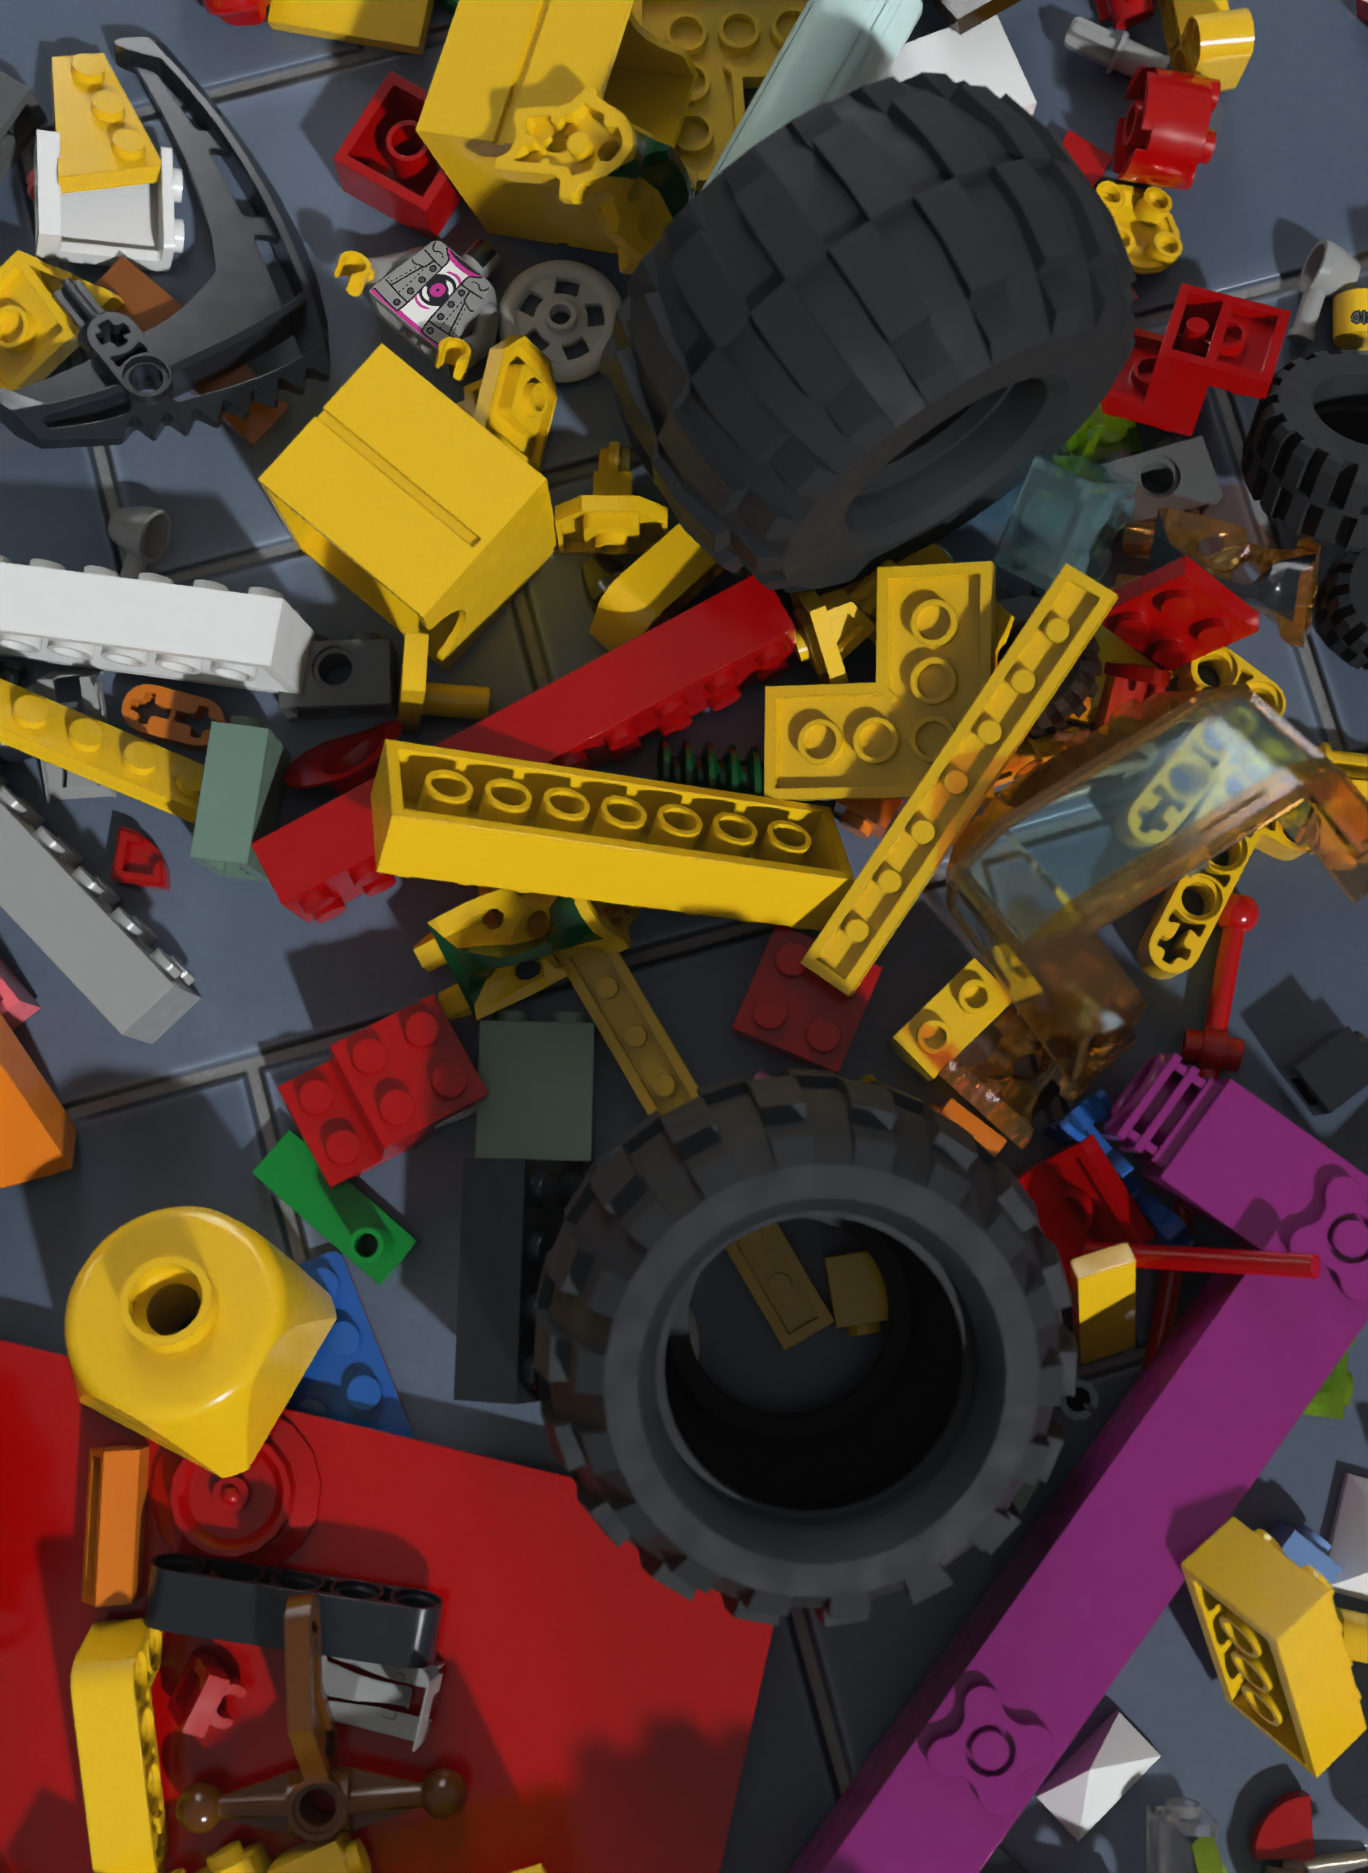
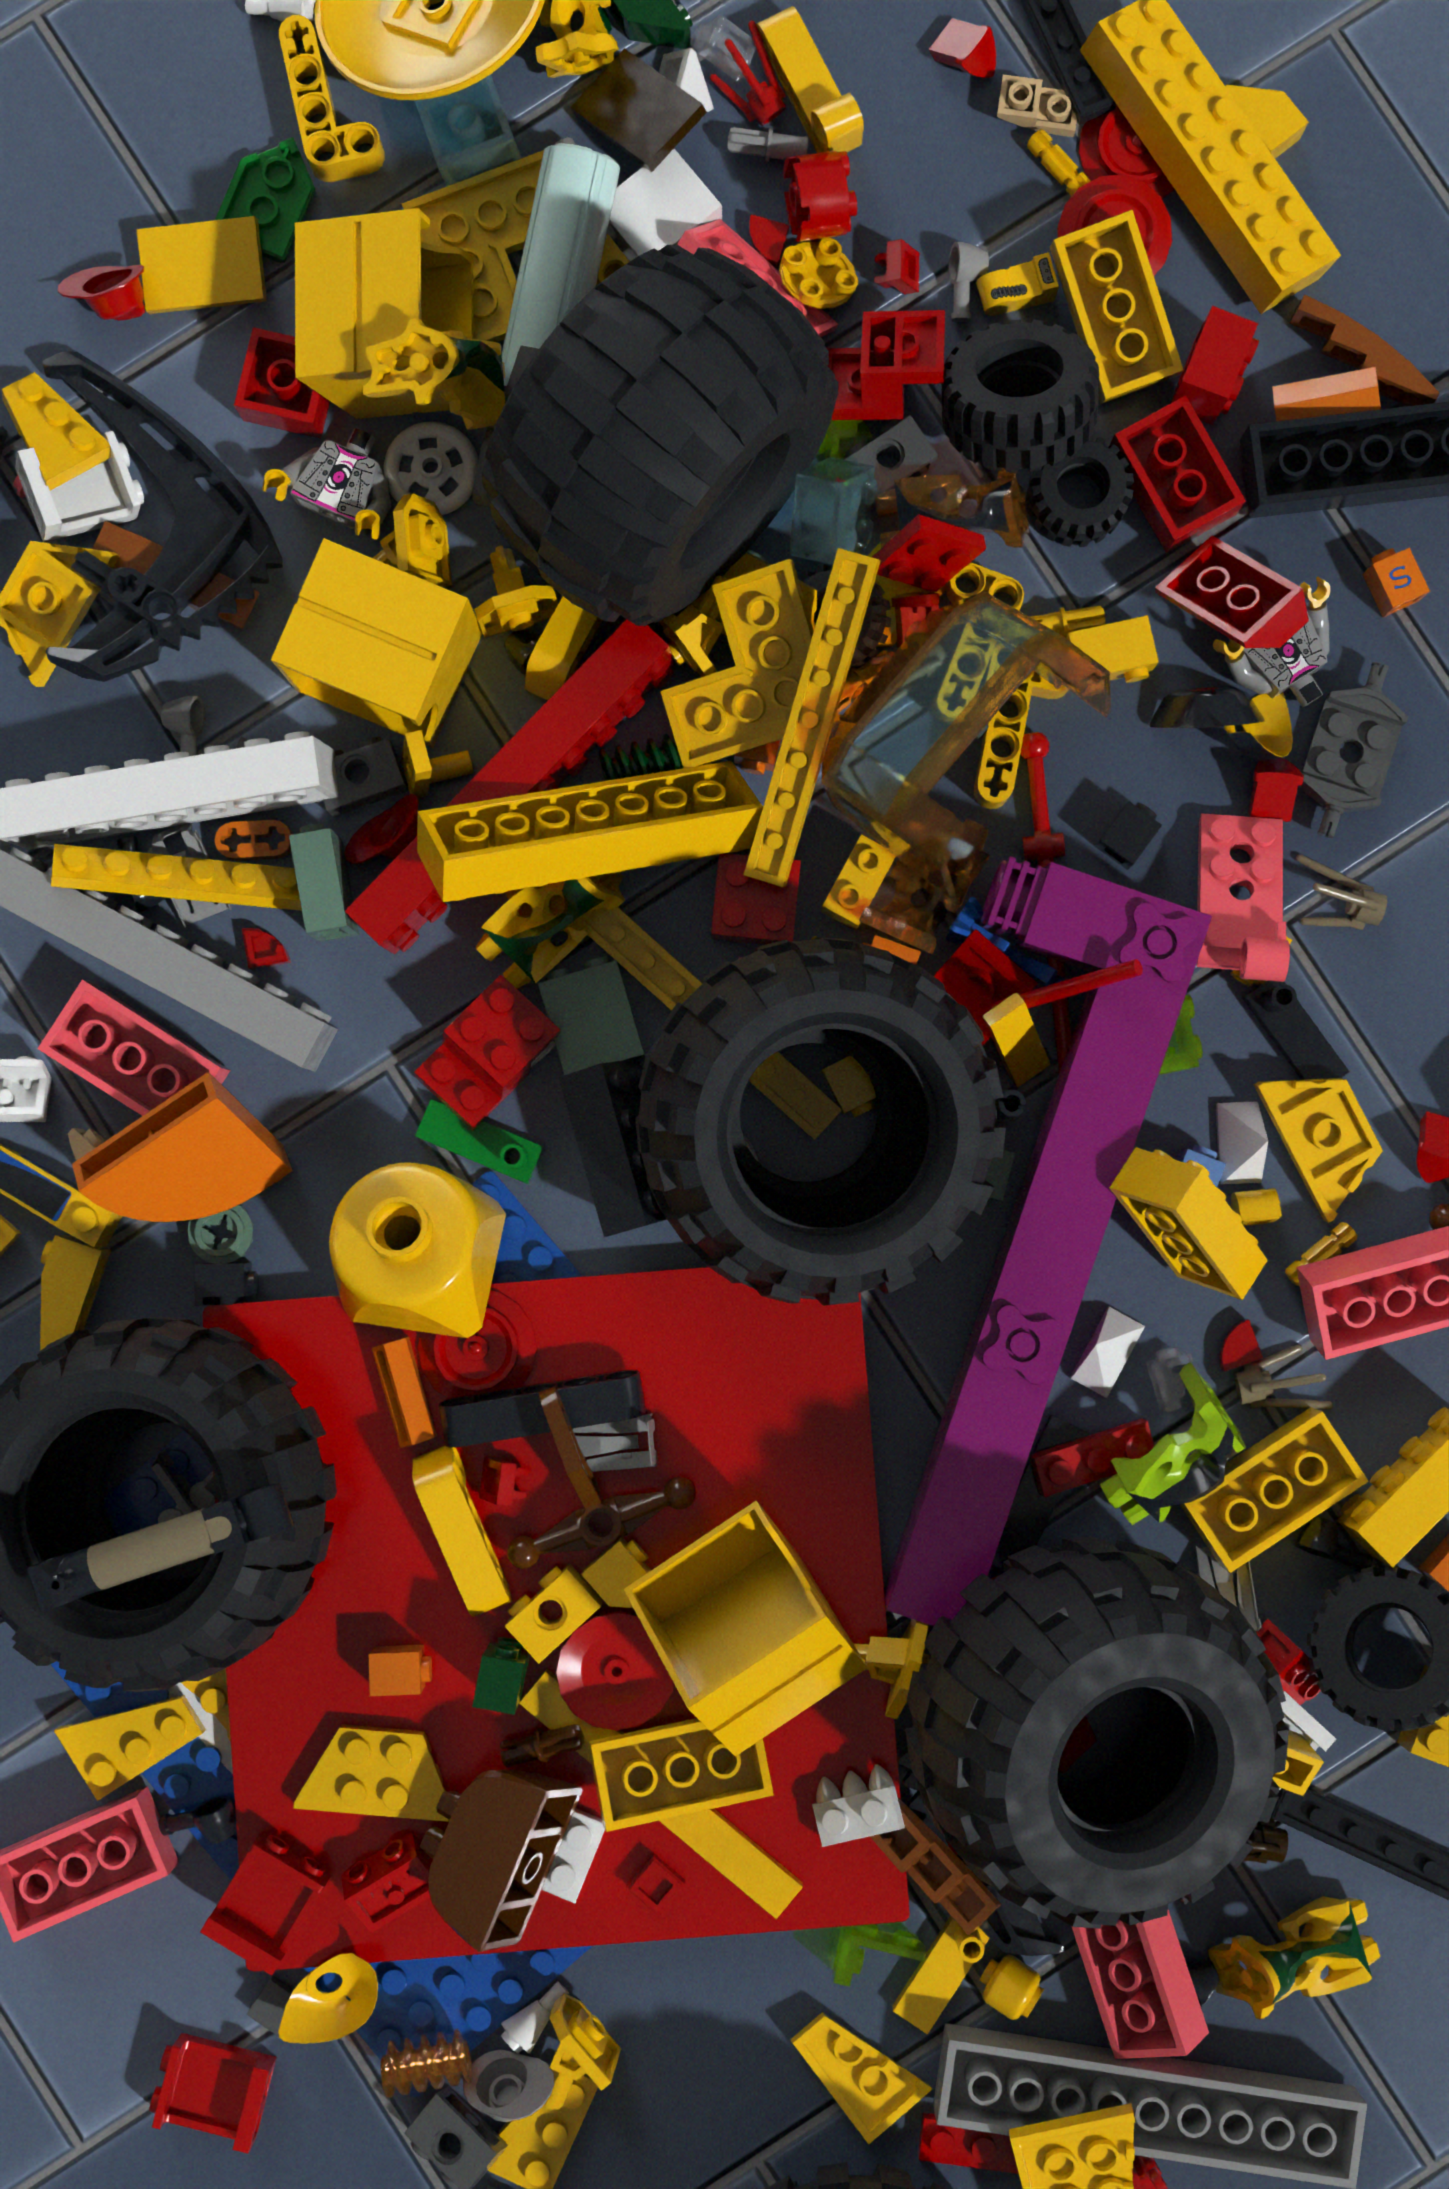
camera: 15 degrees left, 5 degrees up
none -> red tile [874,239,920,295]

